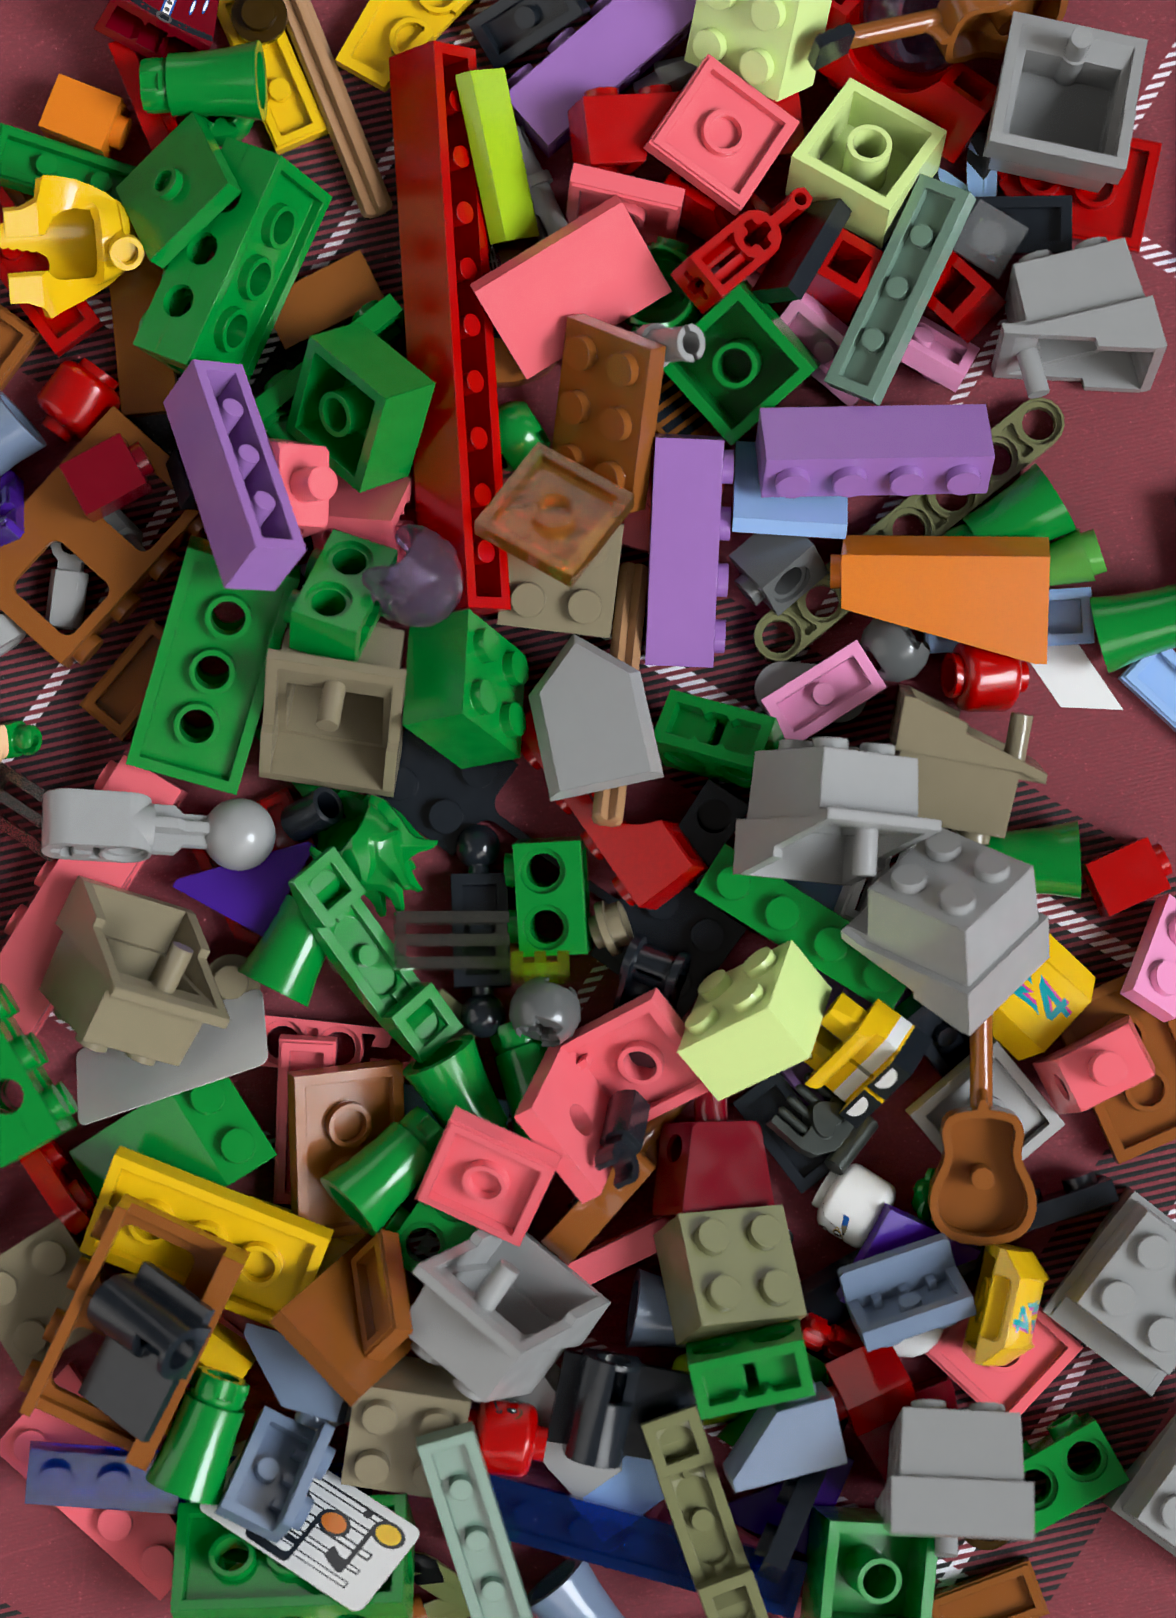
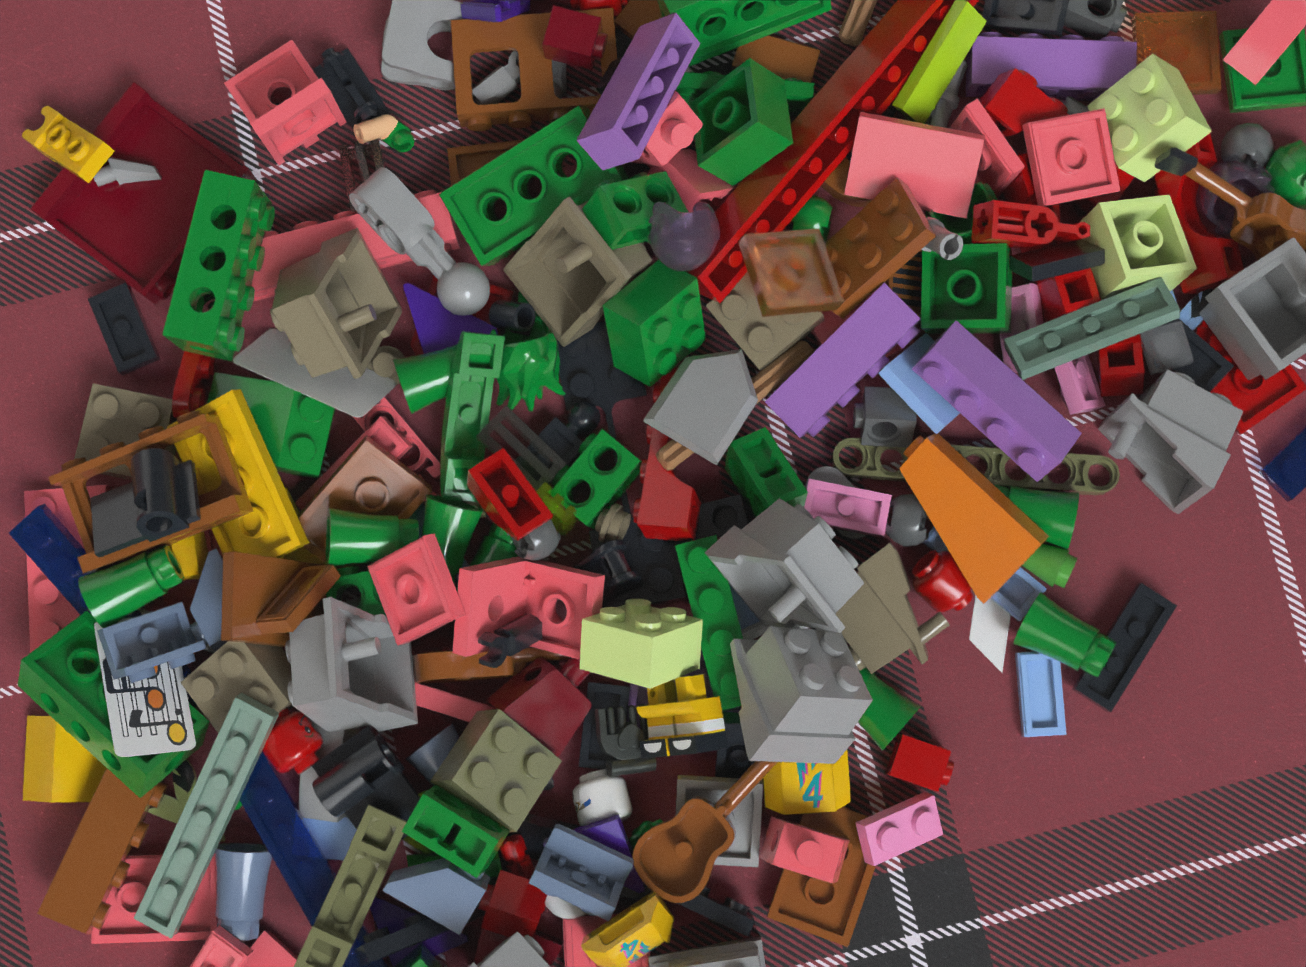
camera: 45 degrees right, 5 degrees down
none -> red slope [467,447,553,541]

